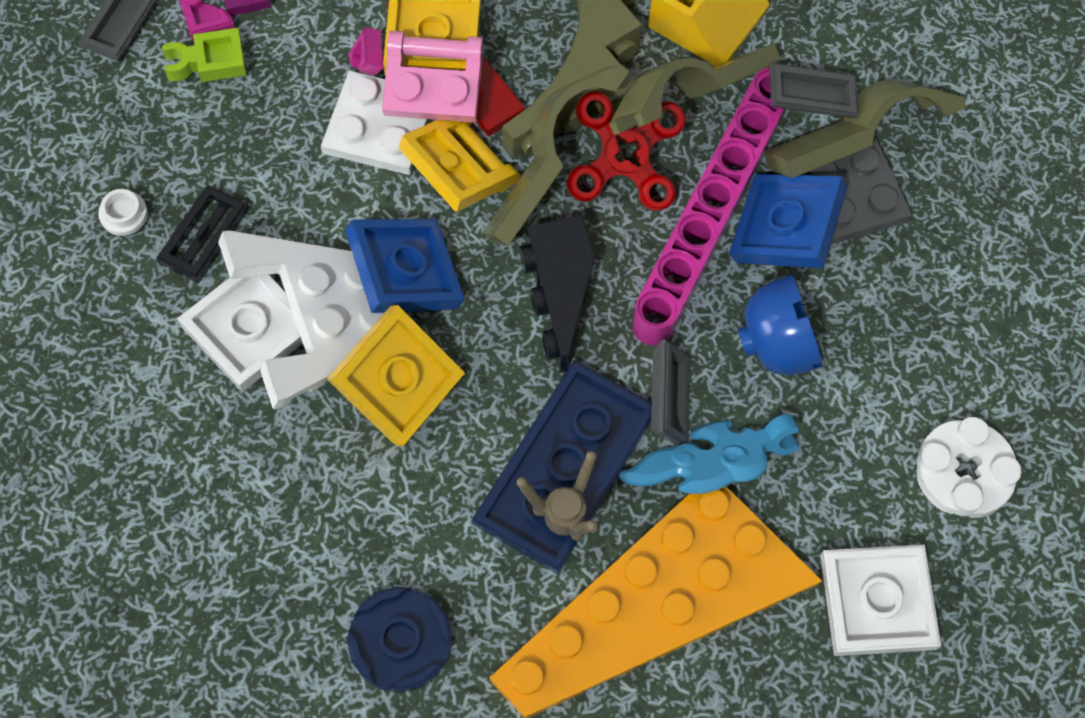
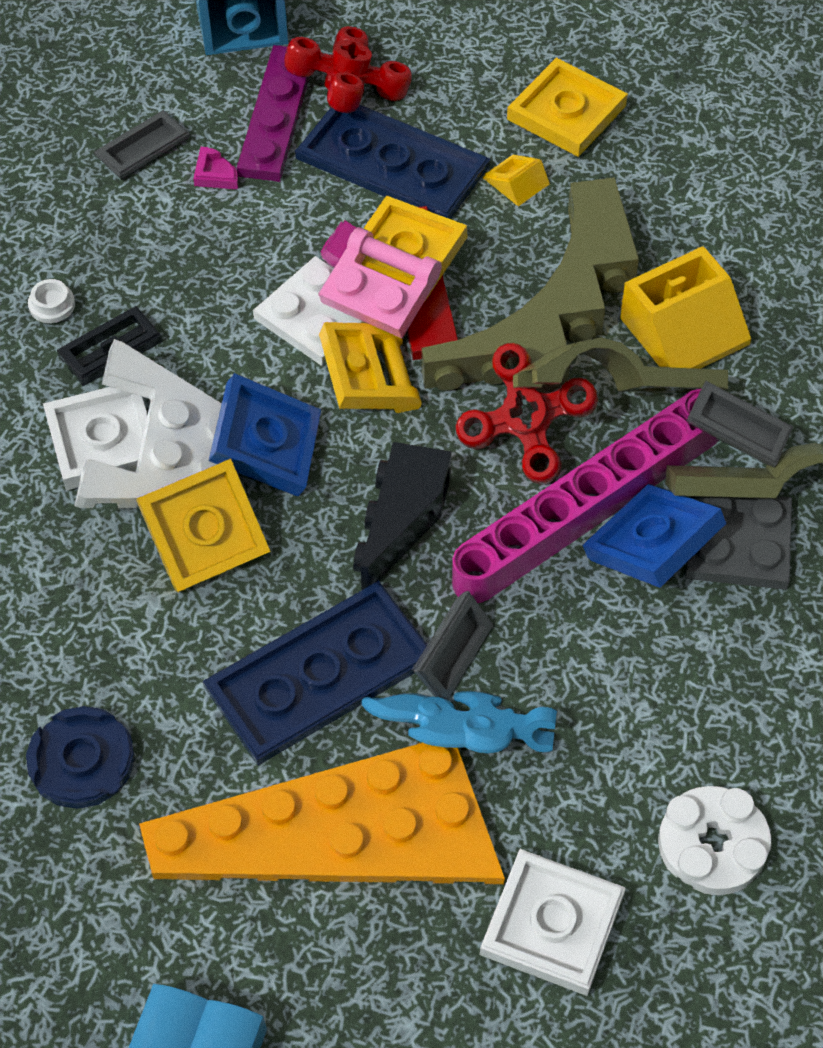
camera: 30 degrees right, 10 degrees down
lime plate [162,28,246,82] -> none
olive piece [482,64,629,246] -> none
dark tan plant [517,451,597,541] -> none
blue cylinder [738,275,823,376] -> none

